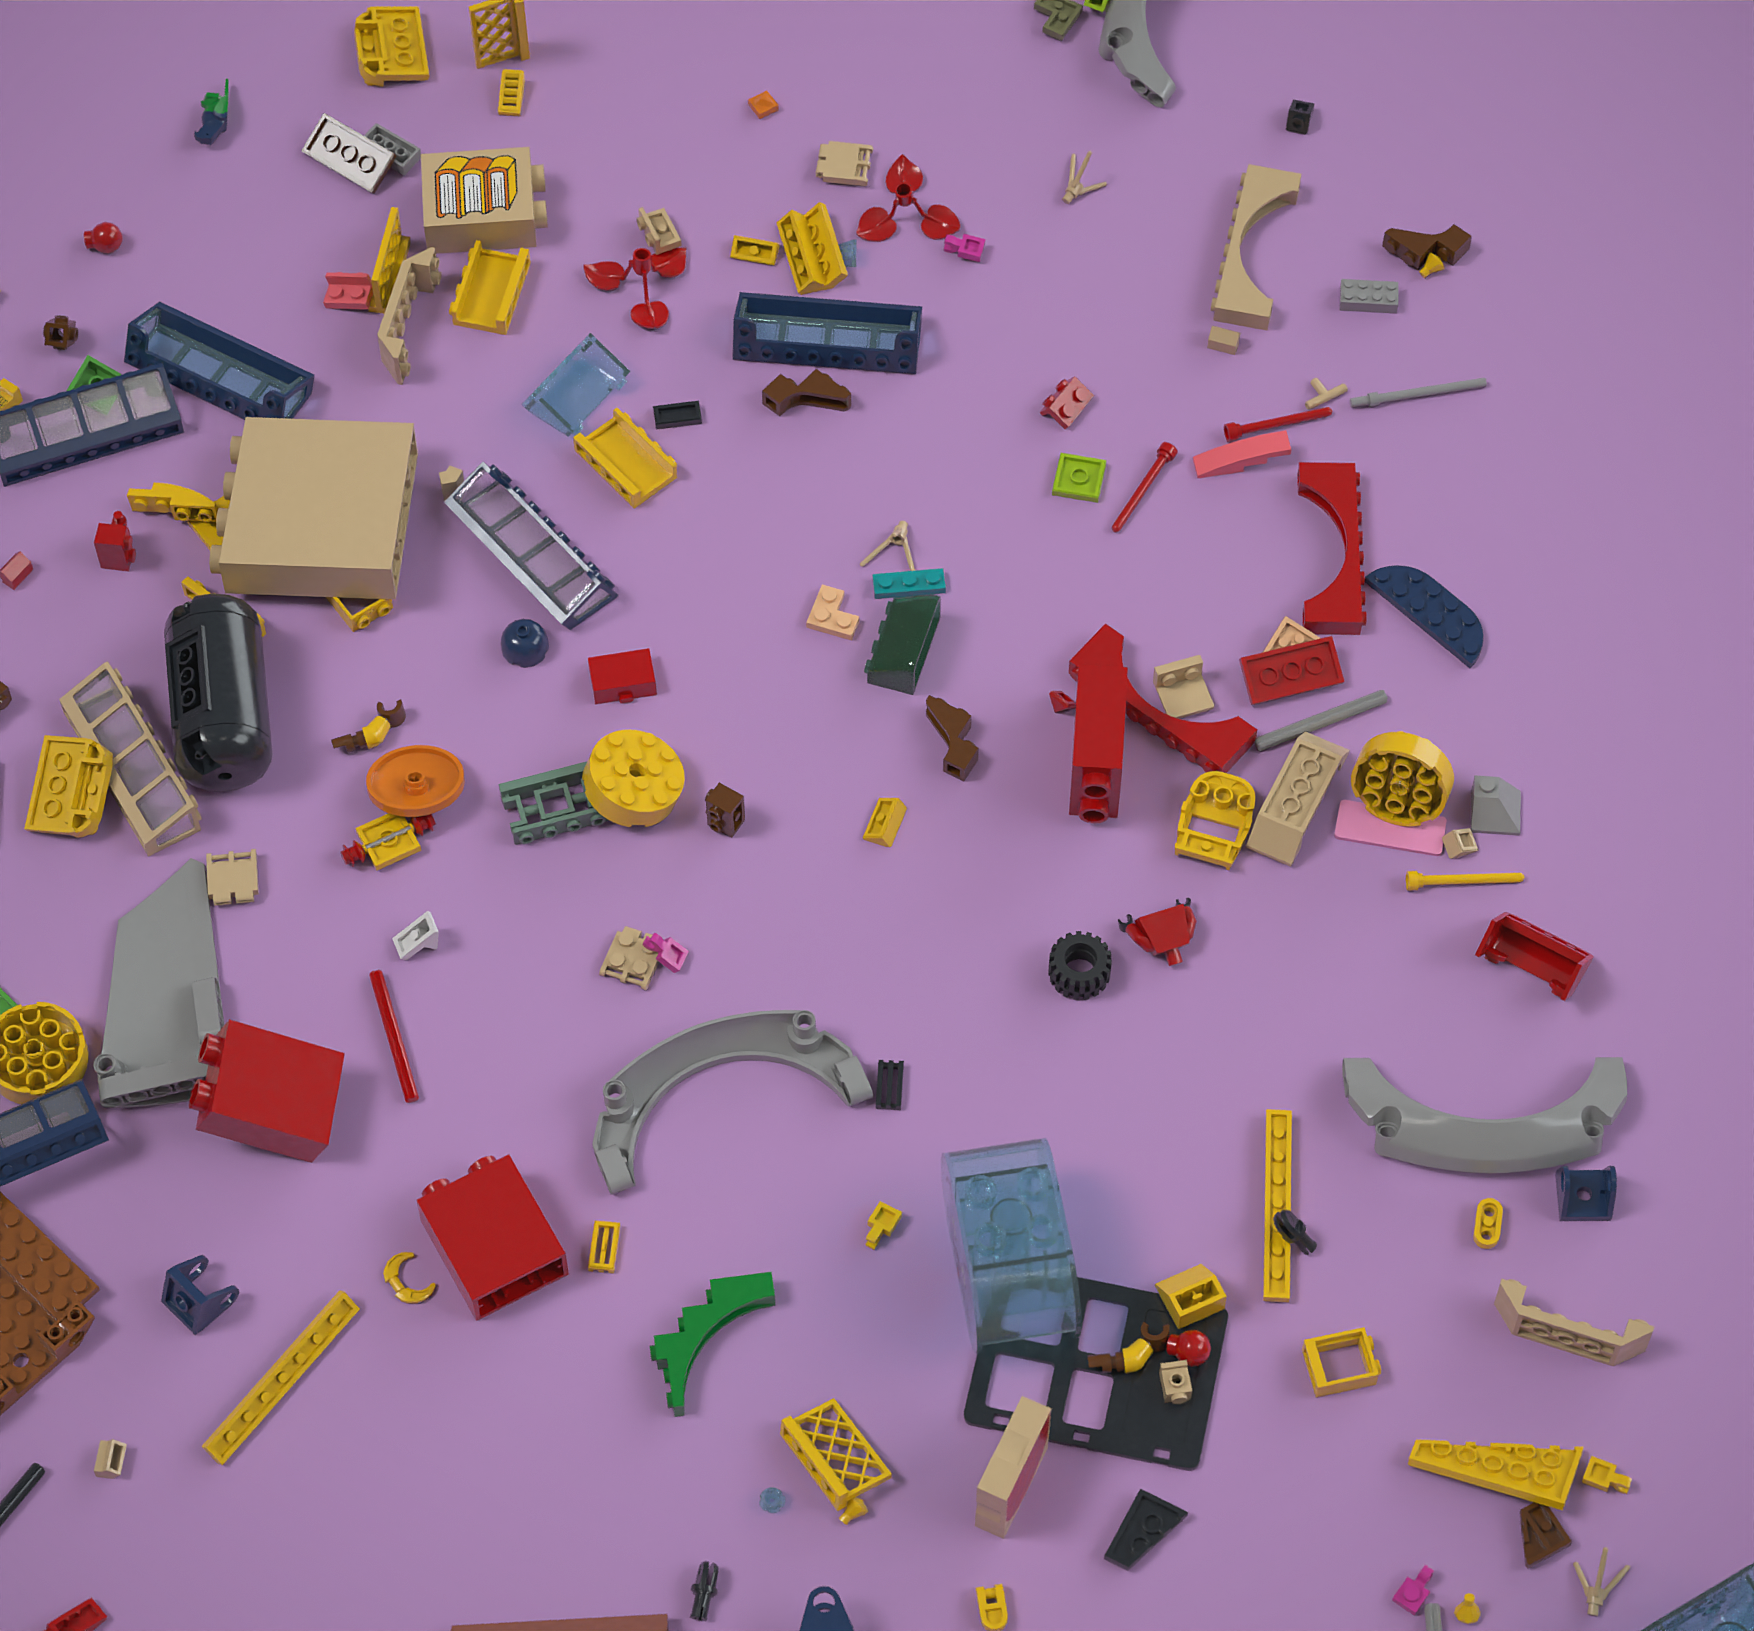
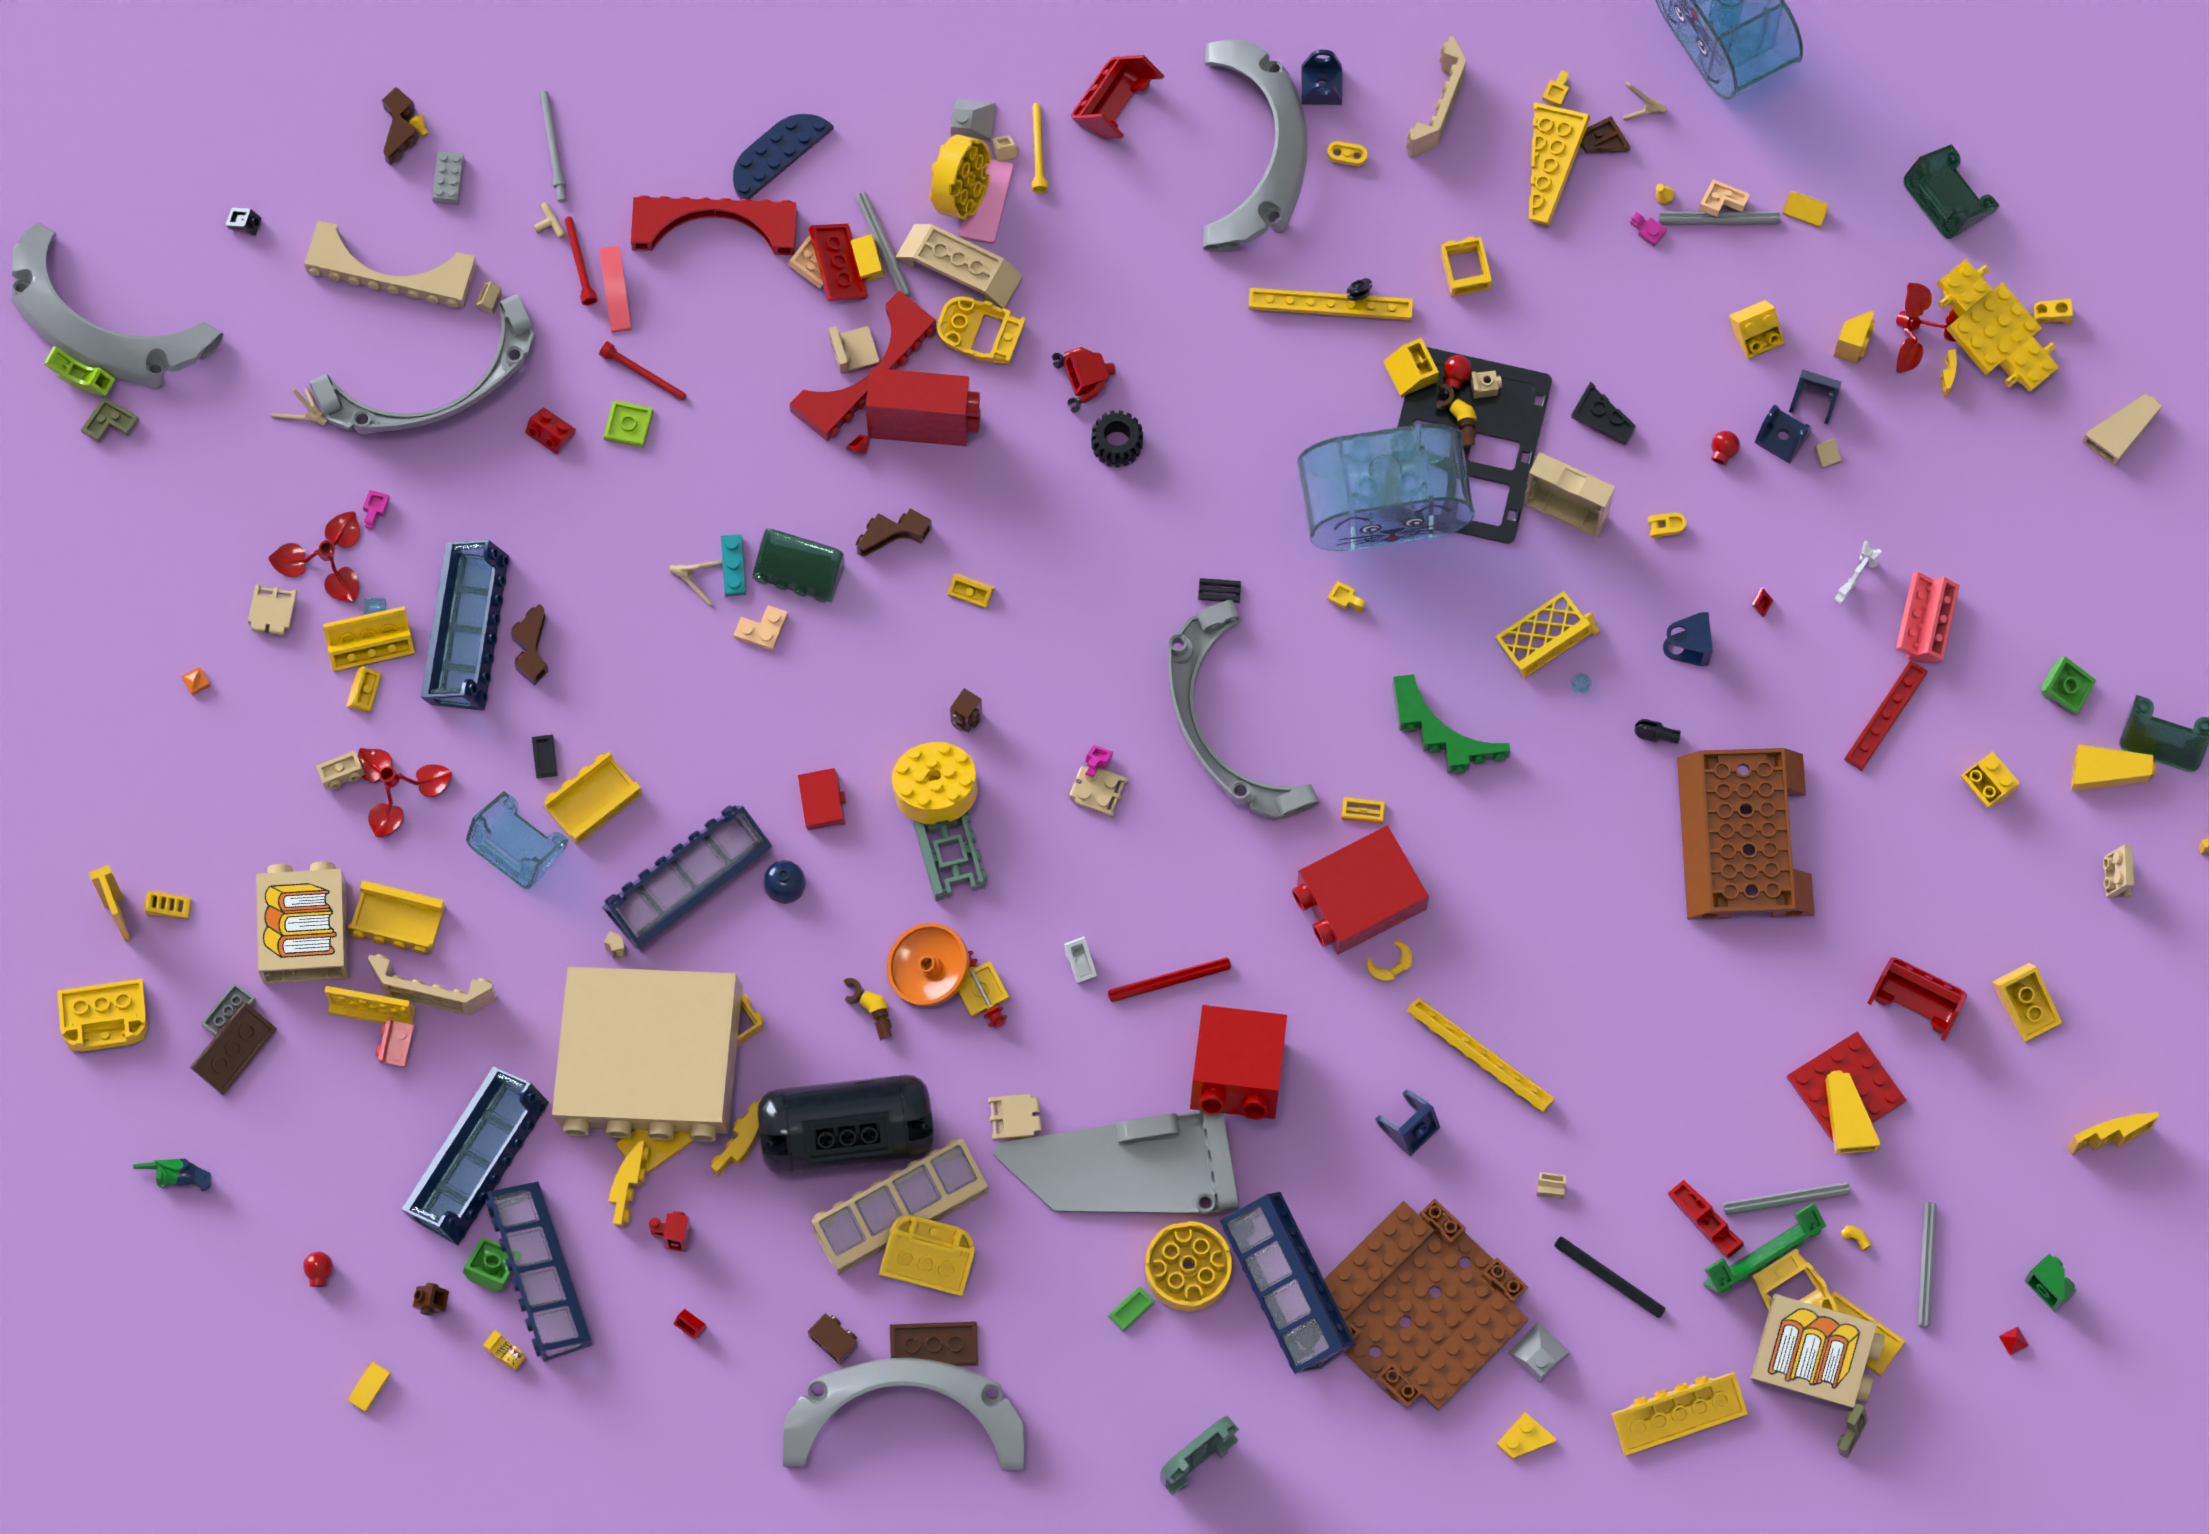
camera: 90 degrees left, 10 degrees up
none -> light grey panel [309,294,535,434]
none -> yellow hinge [850,234,885,282]

